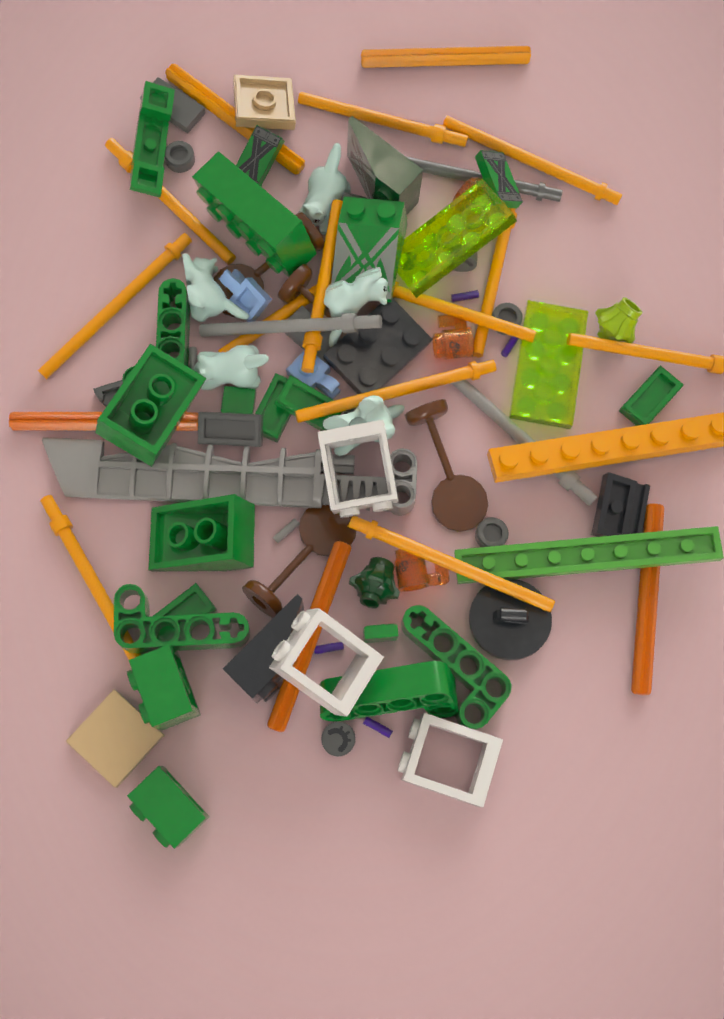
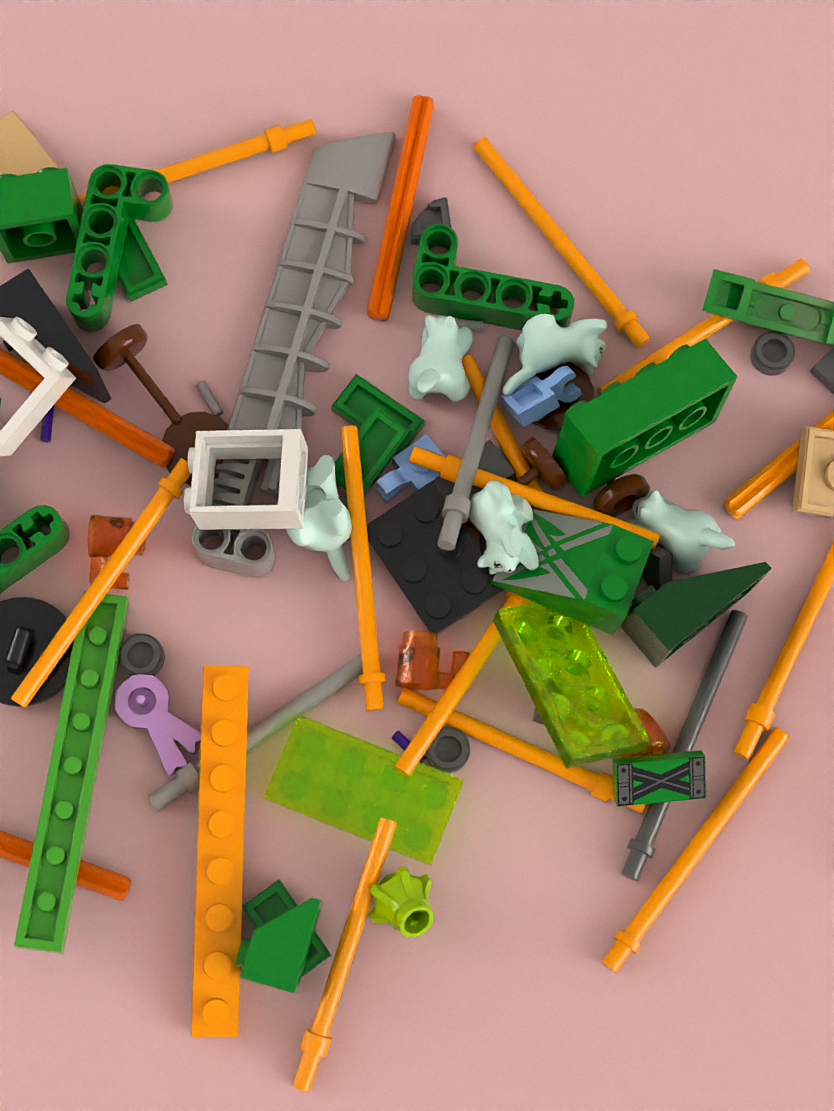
camera: 105 degrees right, 0 degrees up
green slope [95,344,206,467] -> none
green slope [148,494,255,572] -> none
dark grey tile [198,412,263,447] -> none
green tile [221,386,256,414] -> none
tile [236,125,285,186] -> none
dark green rock [349,557,400,608] -> none
green tile [363,623,399,643] -> none
reddish brown piece [404,399,488,532] -> none
dark purple piece [451,290,479,302] -> none
black plate [591,472,650,537] -> none
none -> lavender piece [115,674,201,777]
none -> green slope [235,898,323,993]

